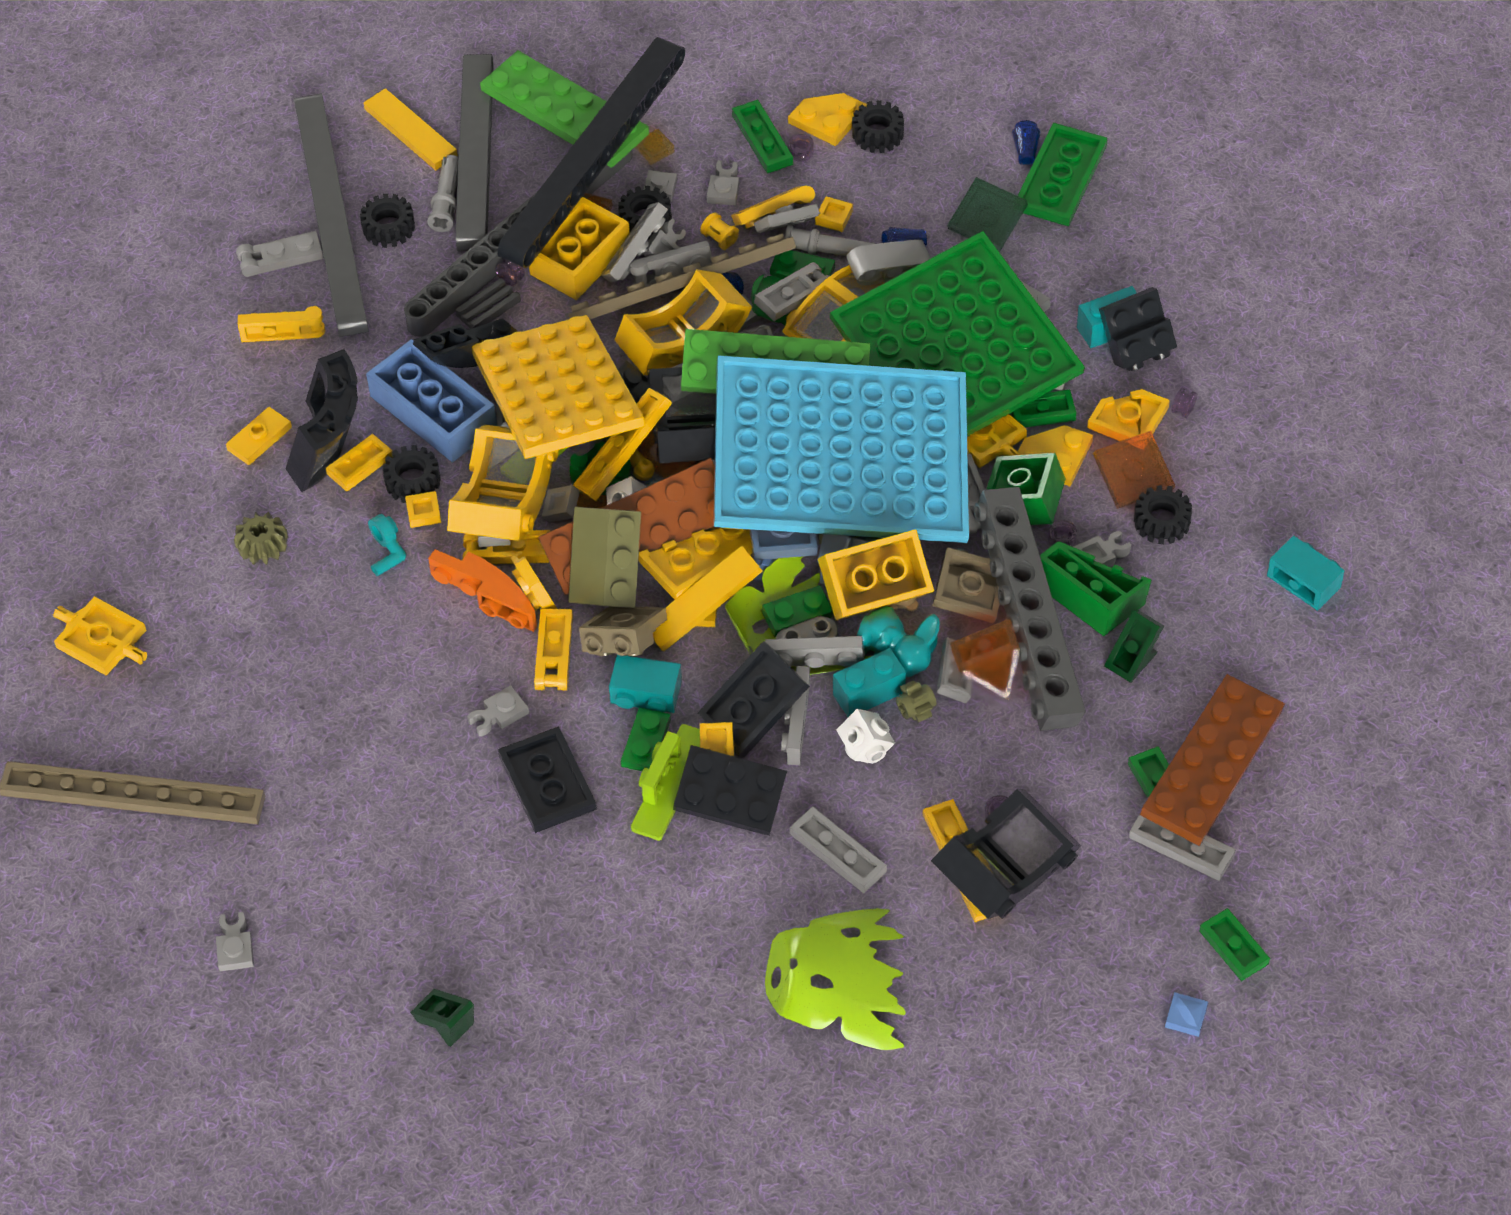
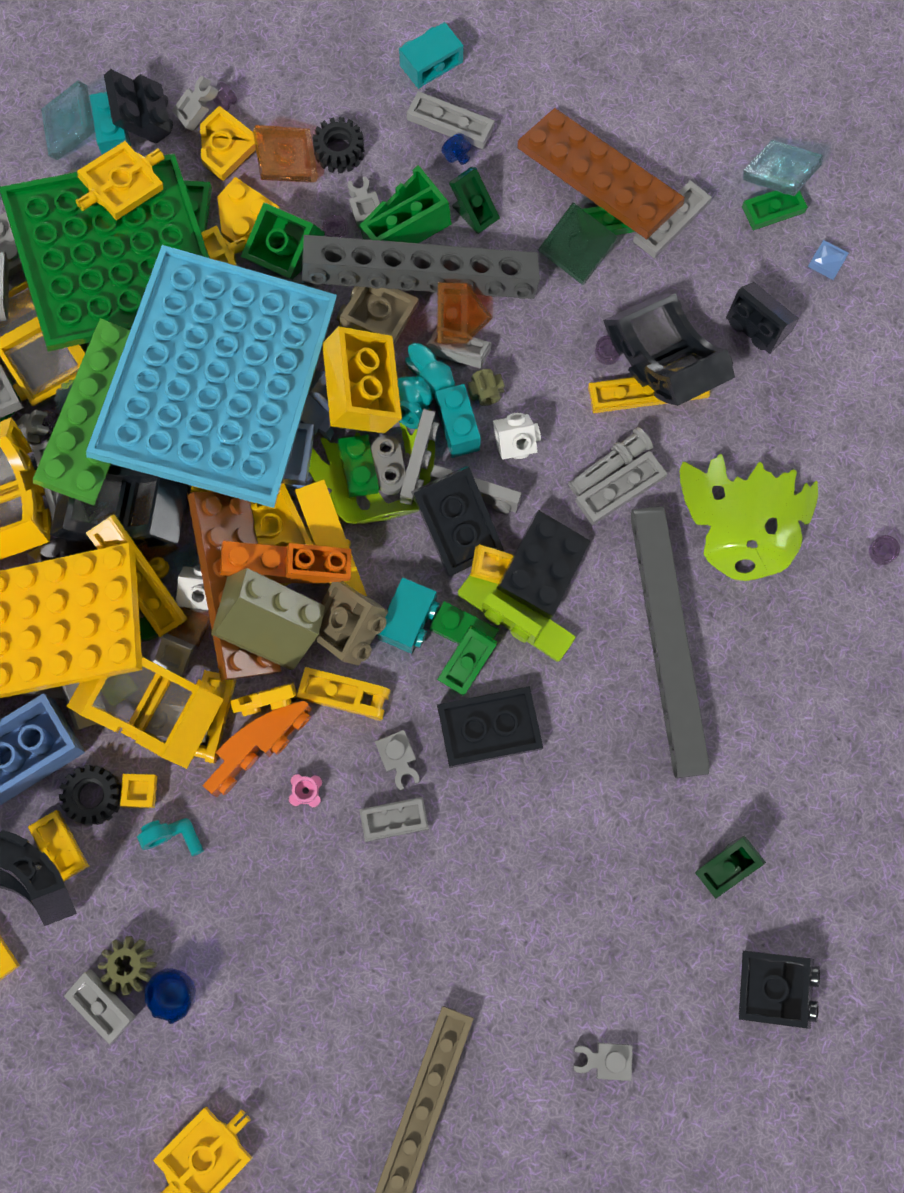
camera: 80 degrees left, 20 degrees up
none -> clear light blue plate [41,80,95,160]
none -> light grey plate [64,969,136,1045]
none -> yellow plate [75,141,165,220]
none -> clear blue hair [145,968,196,1024]
none -> light grey plate [172,76,218,131]
none -> orange slope [220,541,351,583]
none -> bright pink plate [289,774,322,807]
none -> light grey plate [359,797,429,842]
none -> light grey plate [406,91,495,149]
none -> green plate [437,625,497,696]
none -> clear blue tile [441,133,471,165]
none -> clear green tile [538,202,619,285]
none -> light grey pin [568,427,653,497]
none -> dark grey beam [631,506,709,778]
none -> black slope [726,282,799,354]
none -> black plate [739,951,820,1029]
none -> clear light blue plate [743,140,823,196]
none -> clear purple bush [869,535,900,565]

